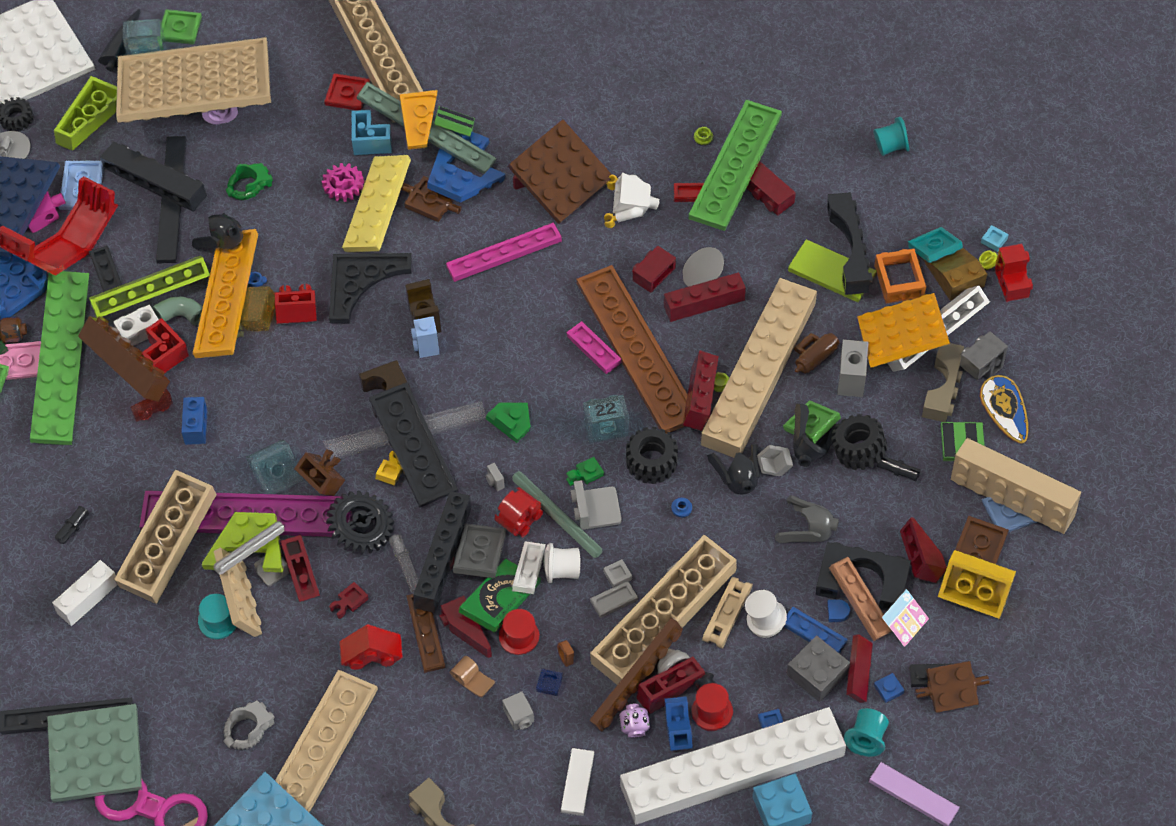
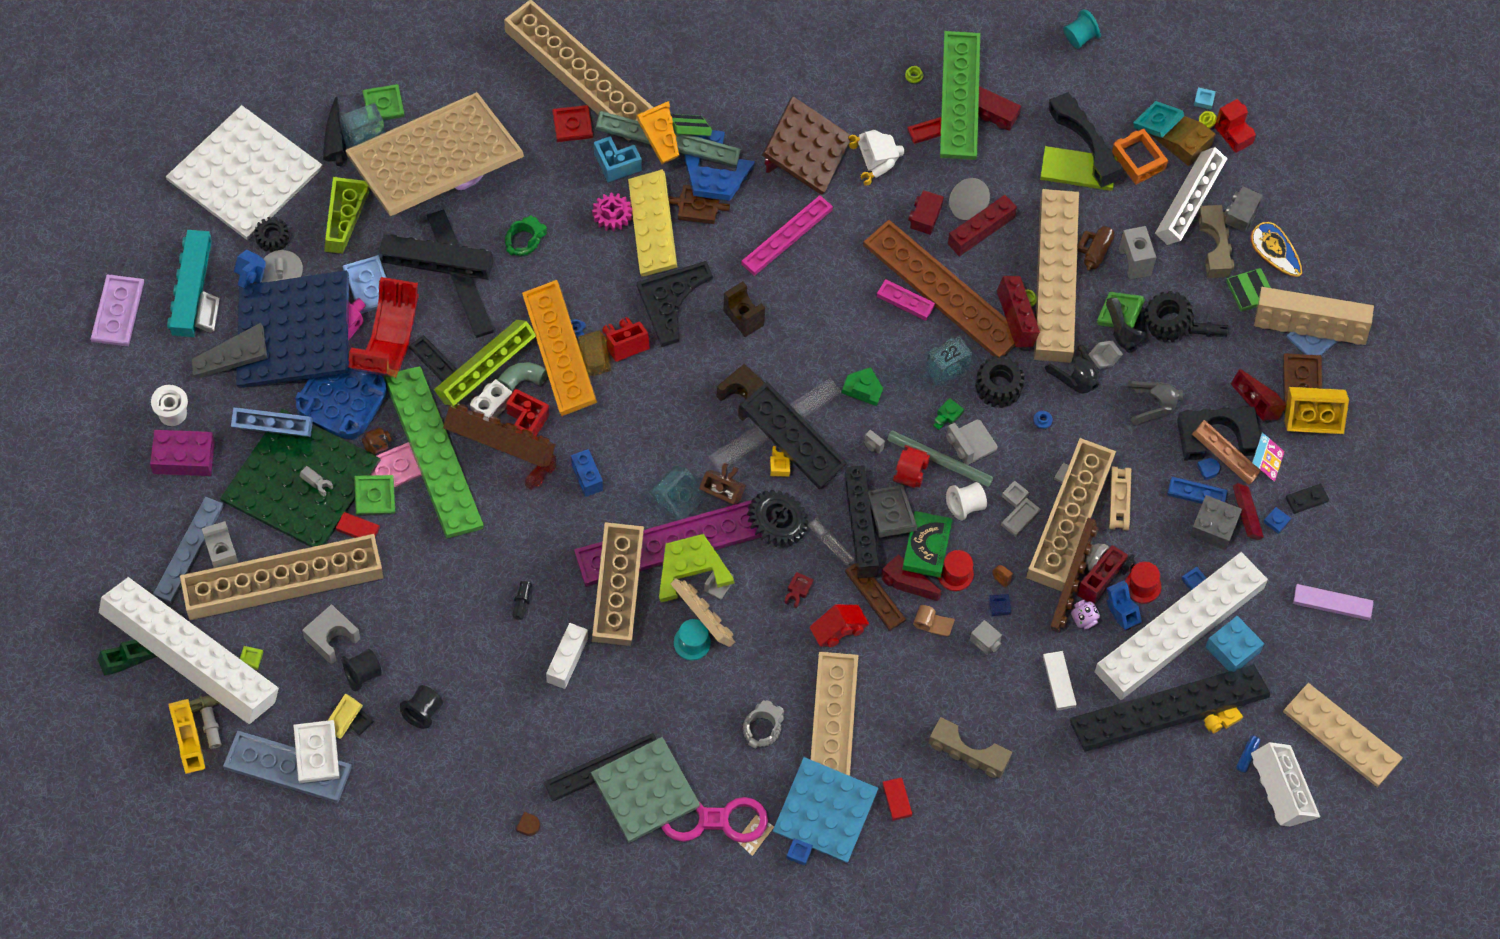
camera: 25 degrees left, 5 degrees up
black piece [191,213,243,250] -> none
light grey axle [214,521,284,575] -> none
dark red slope [280,535,320,602] -> none
light blue brick [411,317,439,358] -> none
white tile [512,541,546,594] -> none
white piece [745,590,787,638] -> none
teal piece [844,708,889,757] -> none
light orange plate [857,293,950,367] -> none
reddish brown plate [915,661,990,713] -> none

